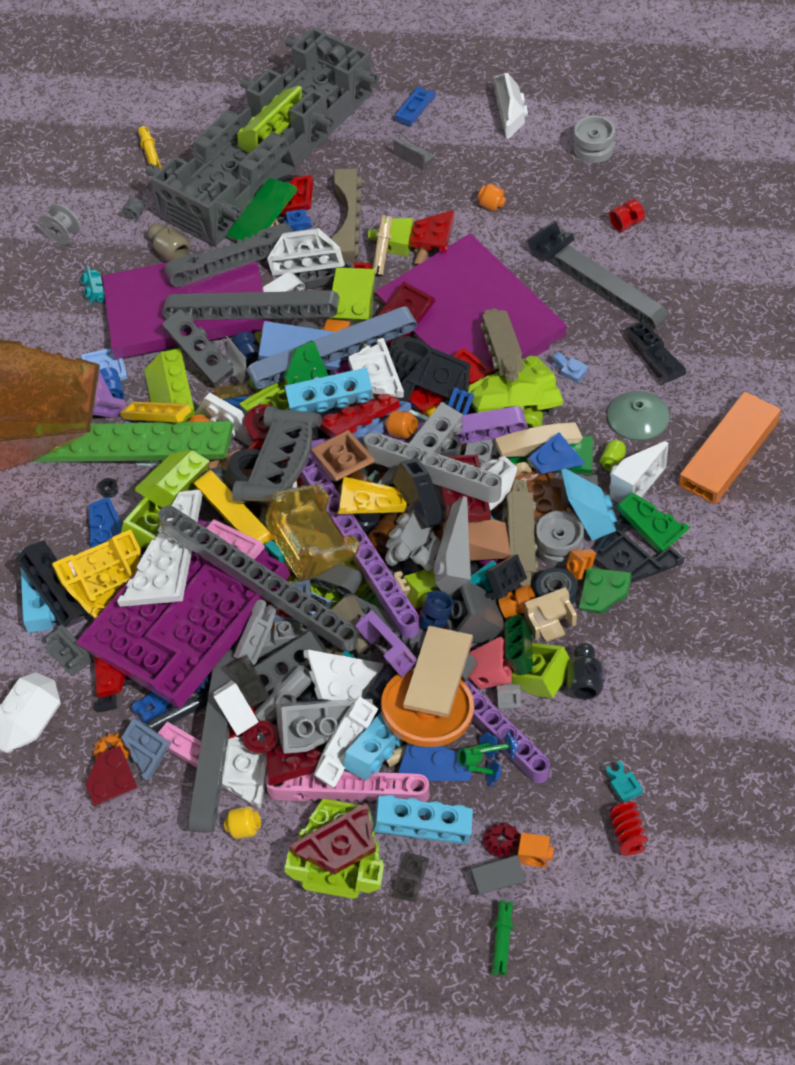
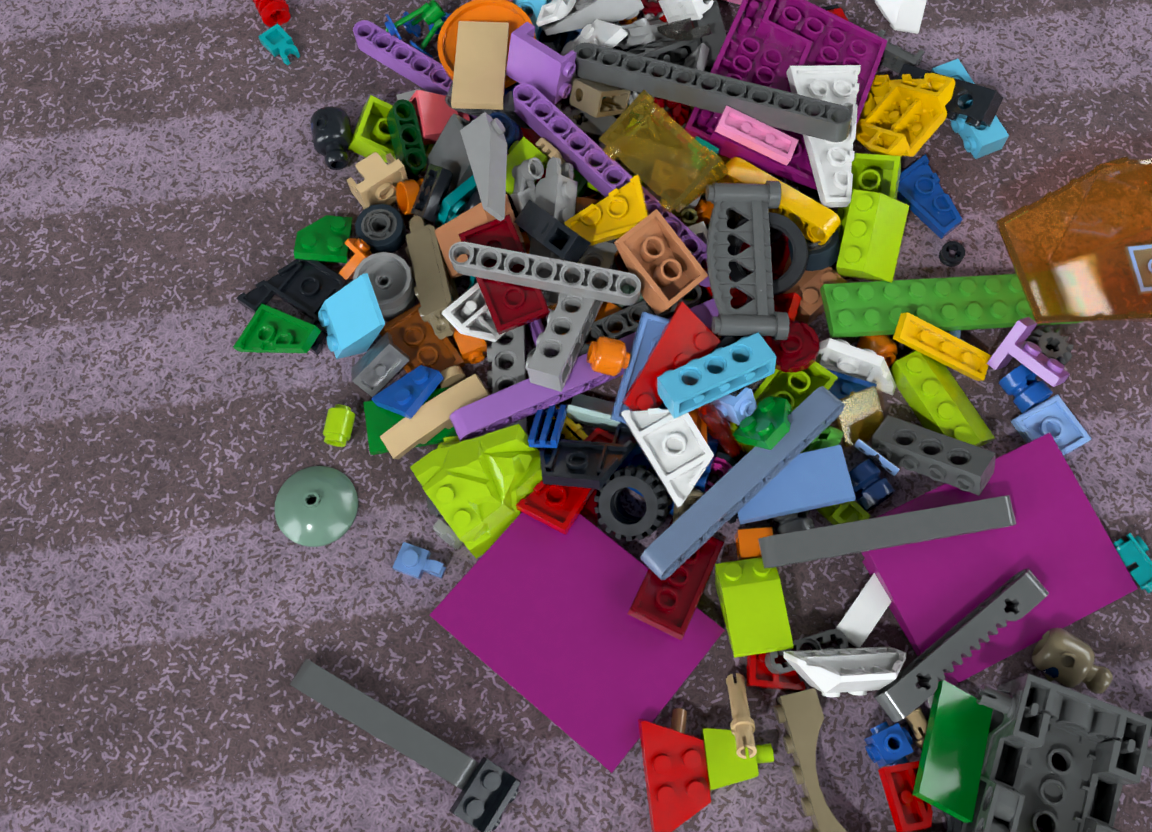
camera: 165 degrees right, 15 degrees up
dark tan hinge [480,308,524,382] -> none
white slope [609,441,669,503] -> none
black slope [625,321,686,382] -> none
orange brick [679,392,781,505] -> none

